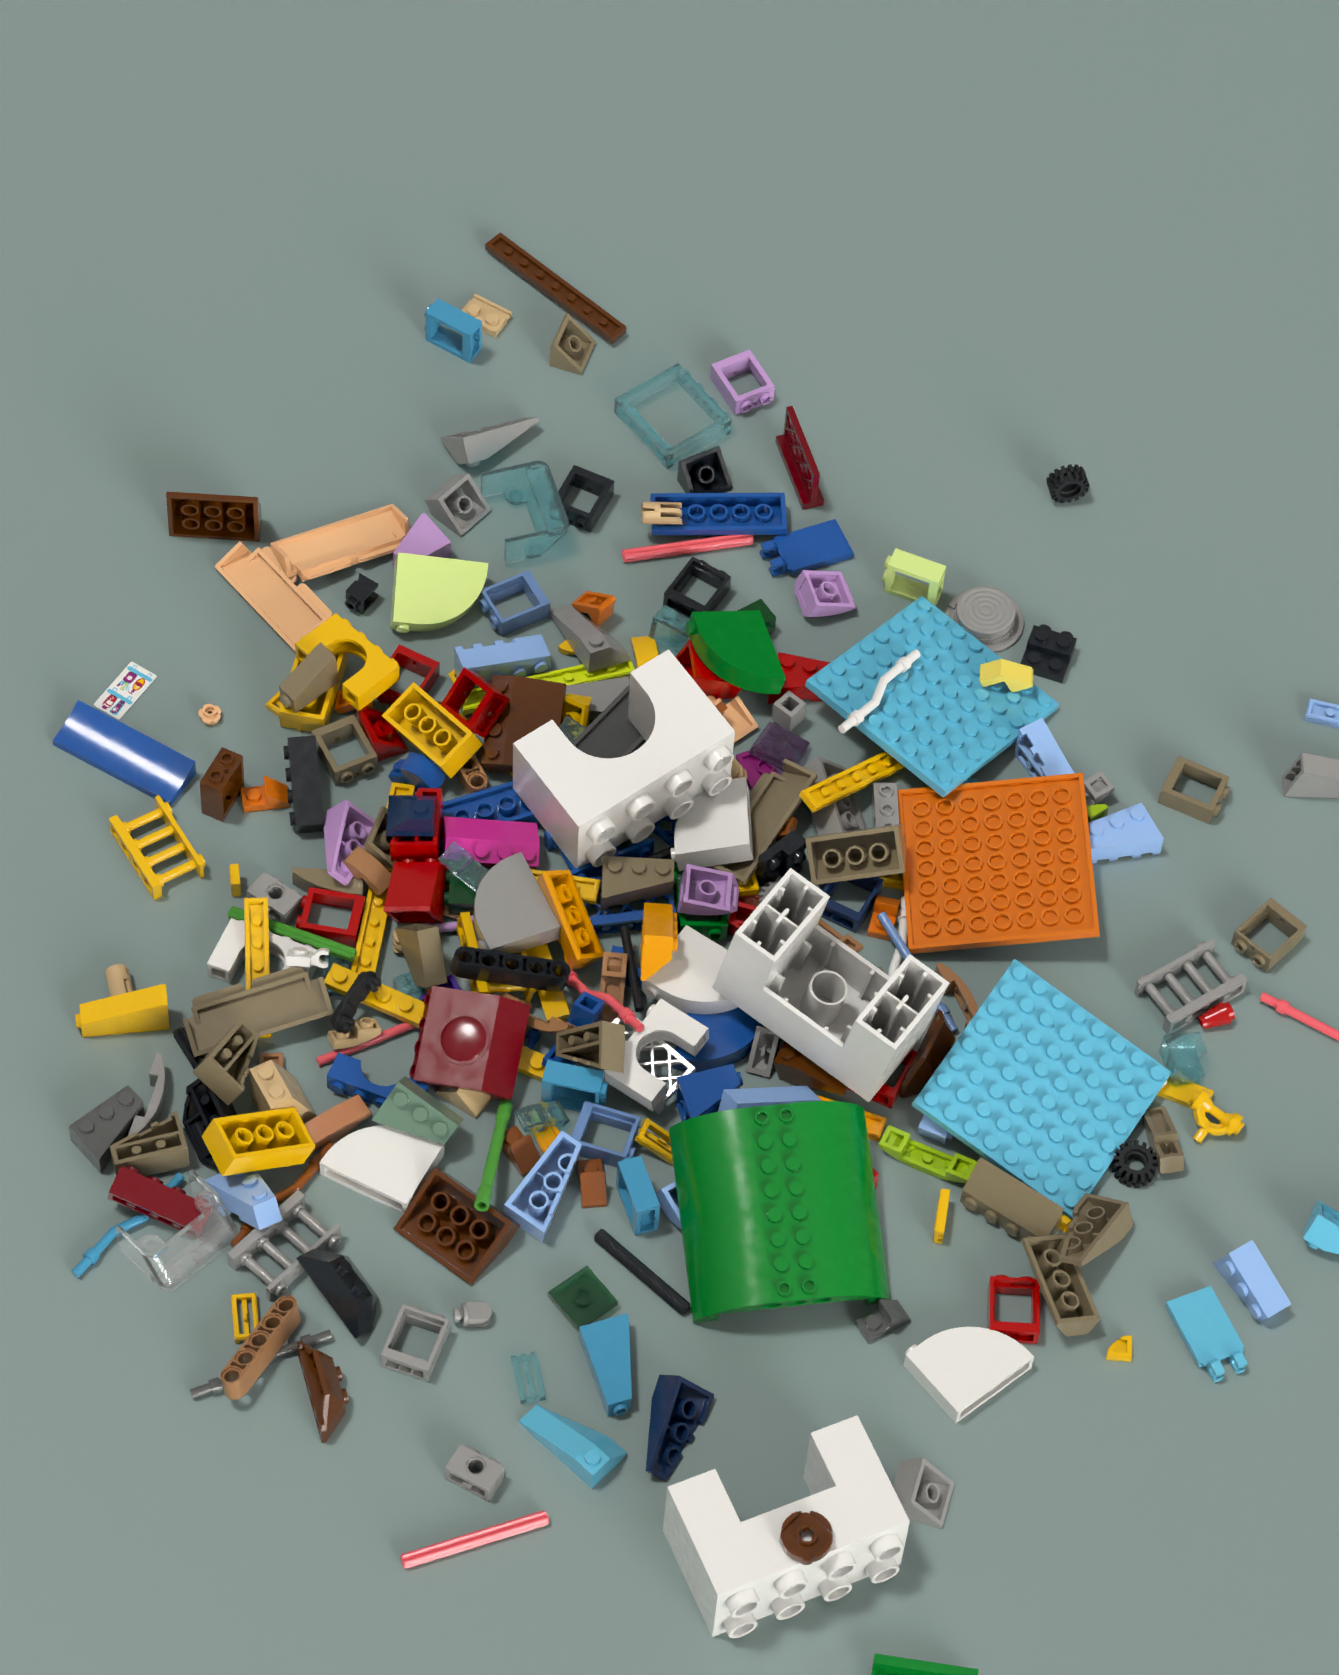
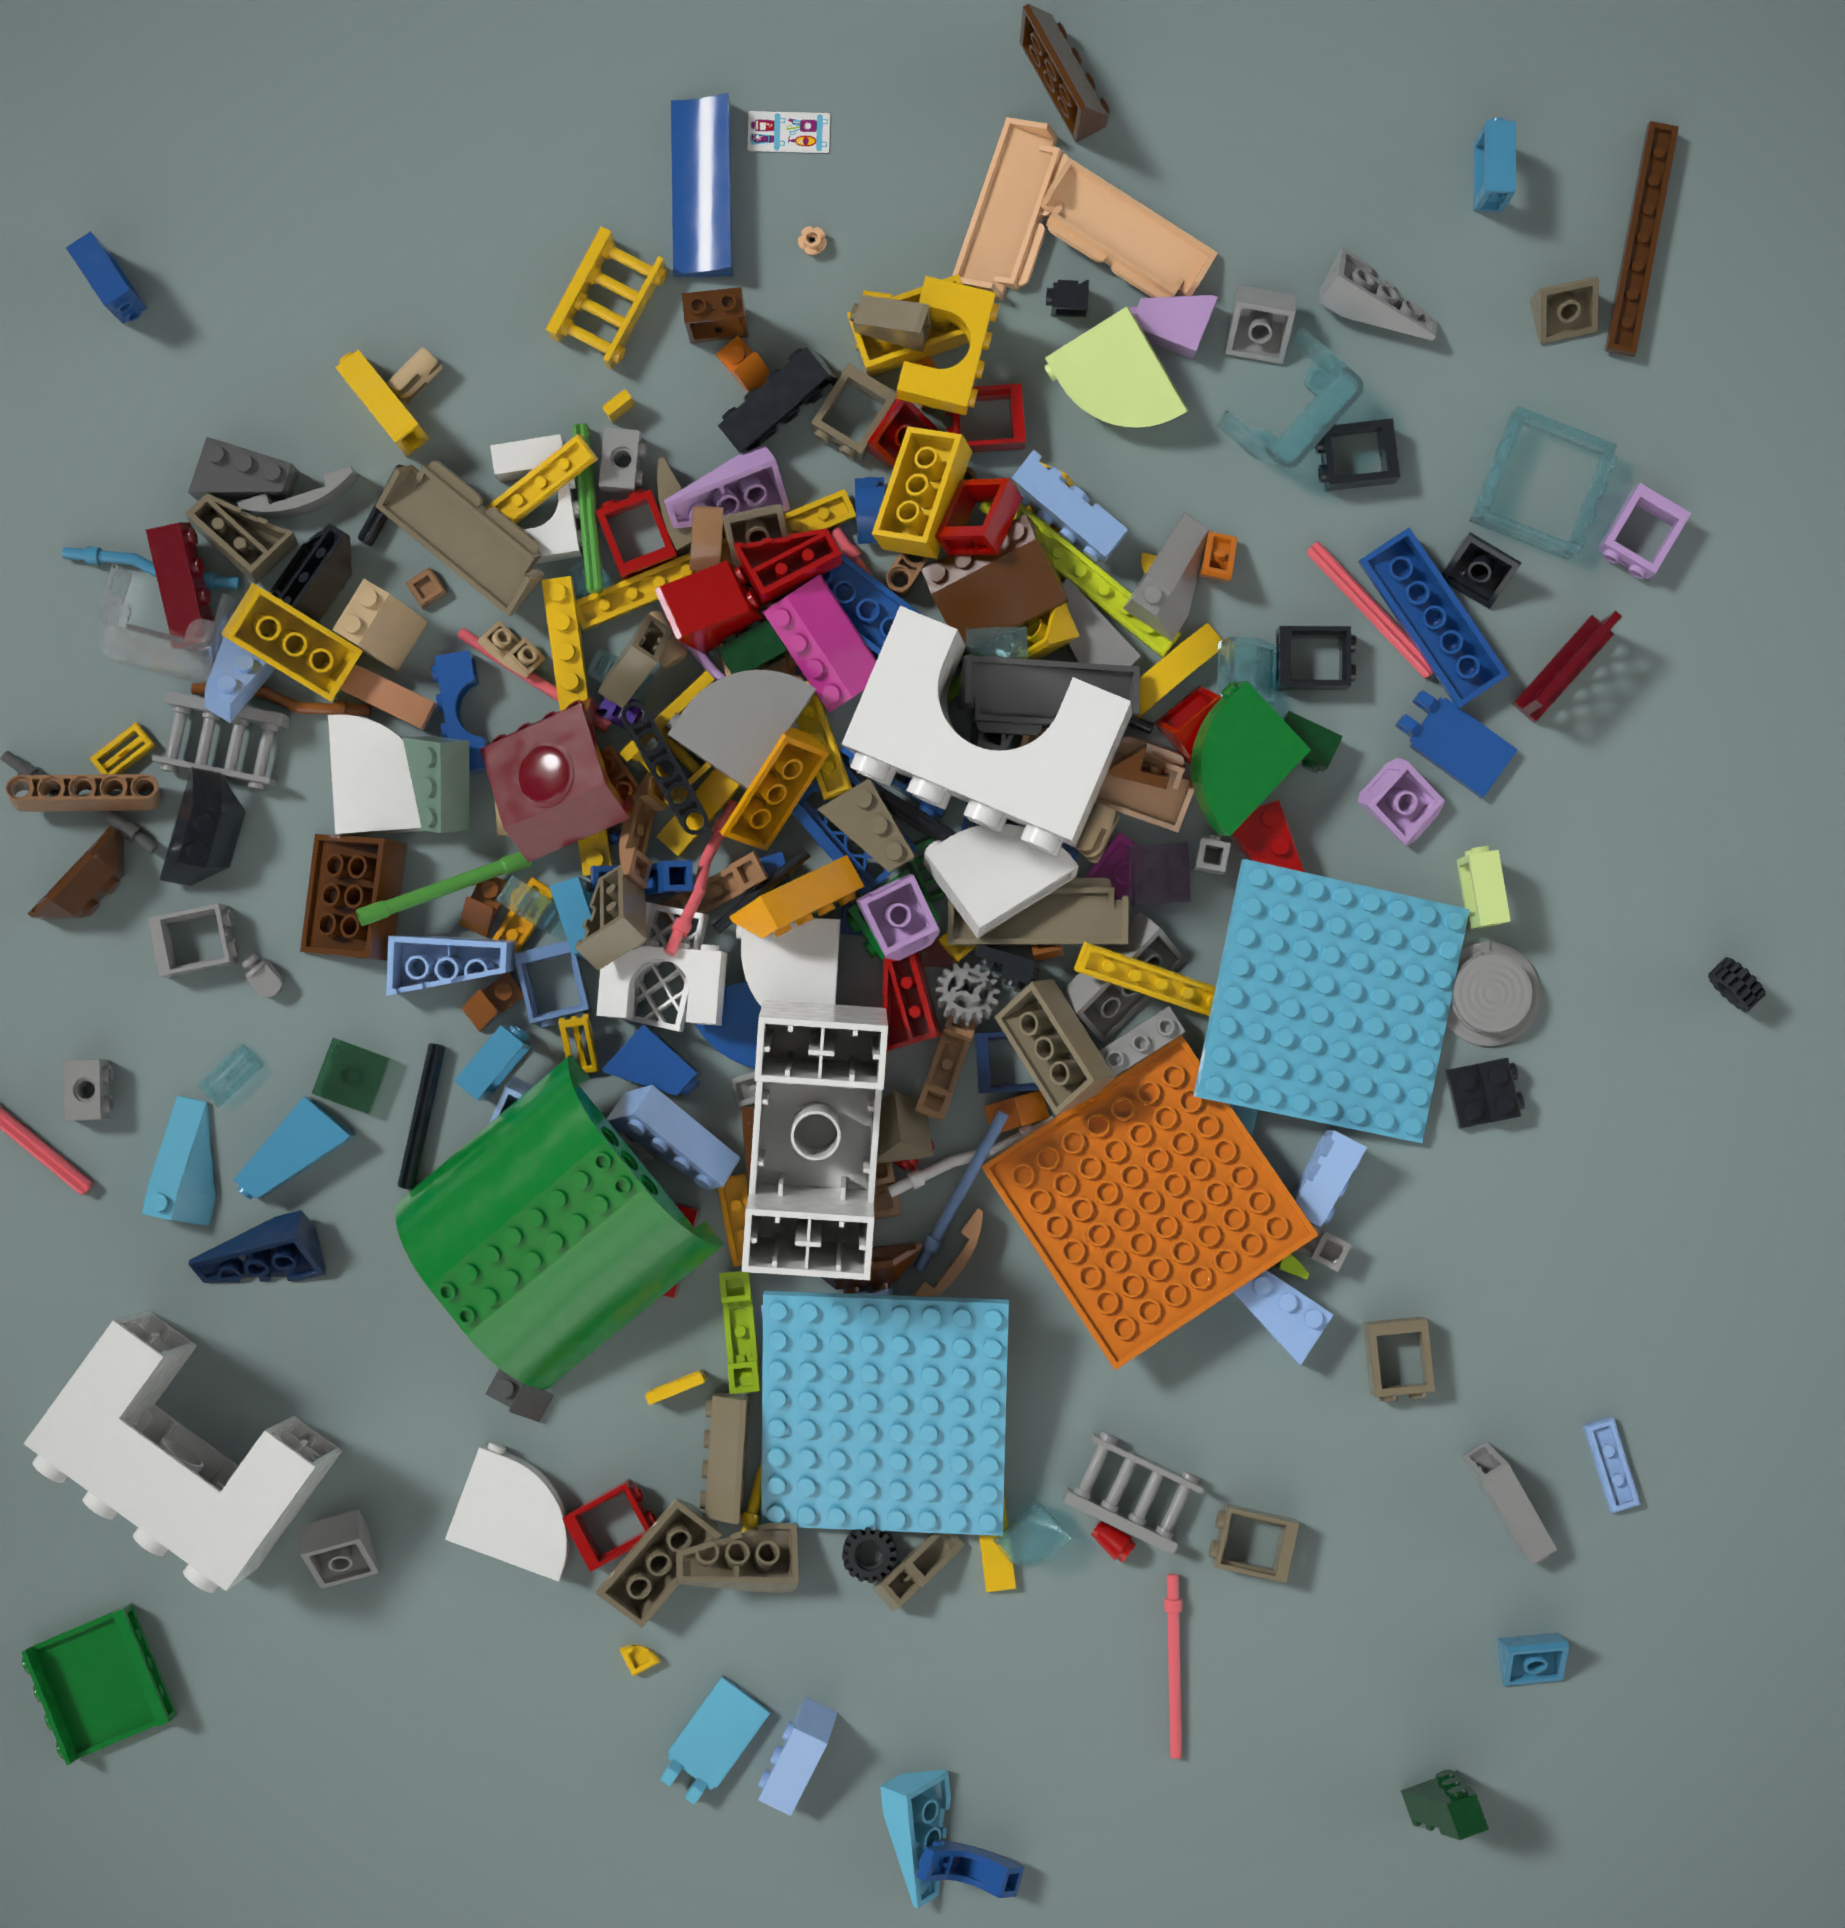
camera: 60 degrees right, 30 degrees up
dark tan wedge [192,1018,259,1106] -> none
white plate [286,947,329,968] -> none
black piece [330,971,381,1033] -> none
dark blue slope [386,795,437,836] -> none
clear light blue slope [438,842,489,892] -> none
tan plate [461,294,512,338] -> none
medium blue window [478,570,550,636] -> none
tan arm [641,502,682,525] -> none
reddish brown plate [780,1511,833,1565] -> none
white bar [838,650,921,734] -> none
light yellow slope [980,659,1033,693] -> none
yellow piece [1189,1089,1244,1144] -> none

